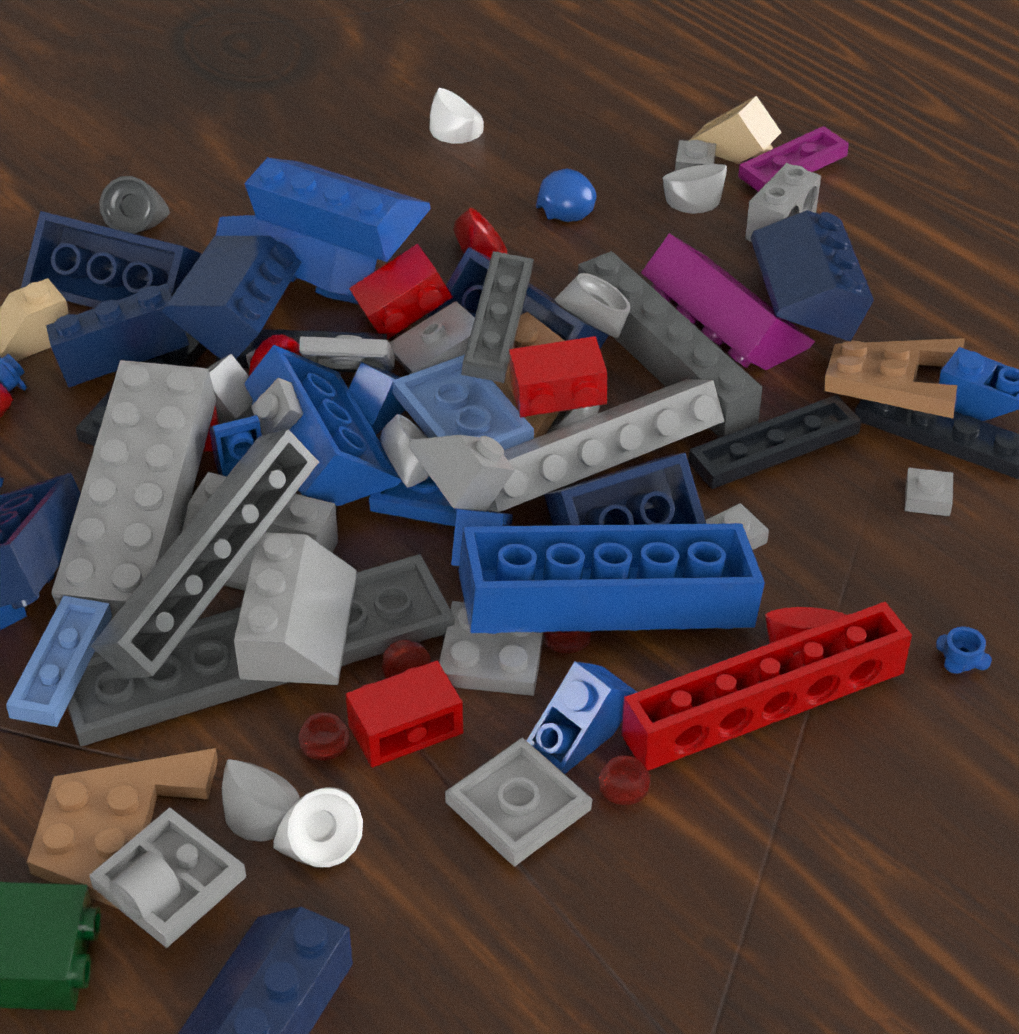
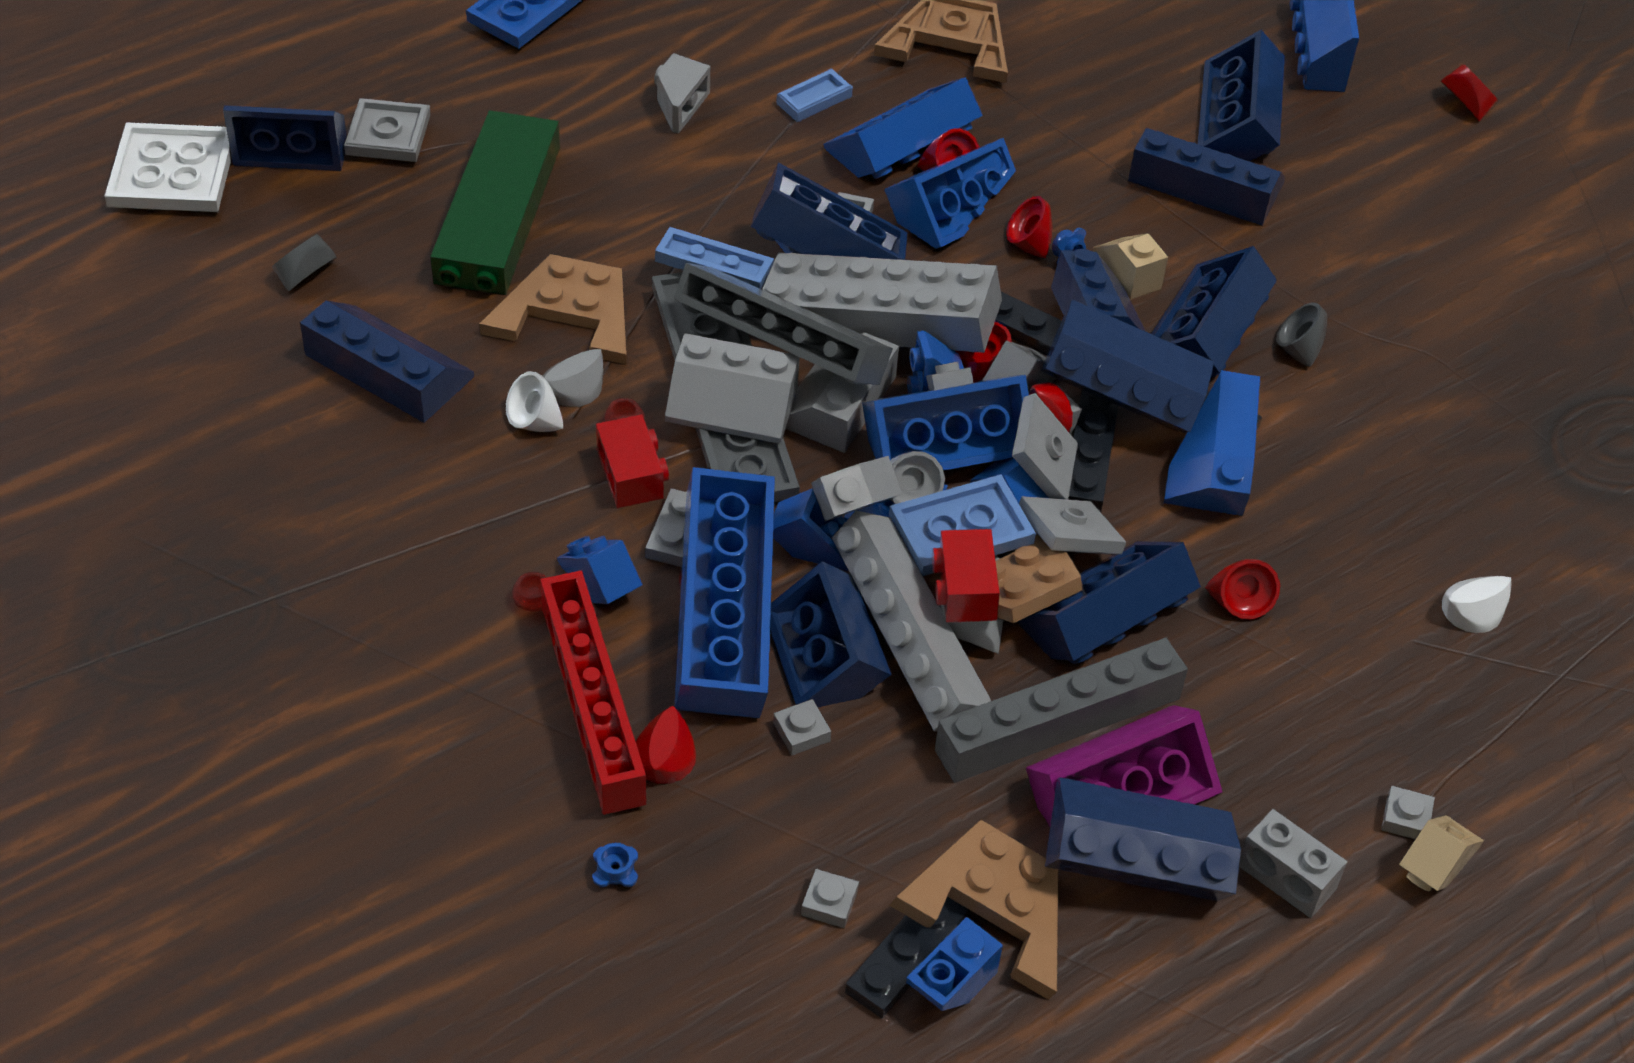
camera: 95 degrees right, 5 degrees up
light grey plate [89,808,246,948] -> none
blue slope [244,157,431,262] -> none
red brick [349,243,452,340] -> none
clear red plate [382,640,431,679] -> none
light grey plate [445,737,592,866] -> none
dark grey tile [461,251,534,383] -> none
blue hair [536,168,597,222] -> none
light grey piece [554,273,631,338] -> none
light grey piece [663,164,727,214] -> none
black plate [688,395,862,489] -> none
magenta plate [738,126,849,192] -> none

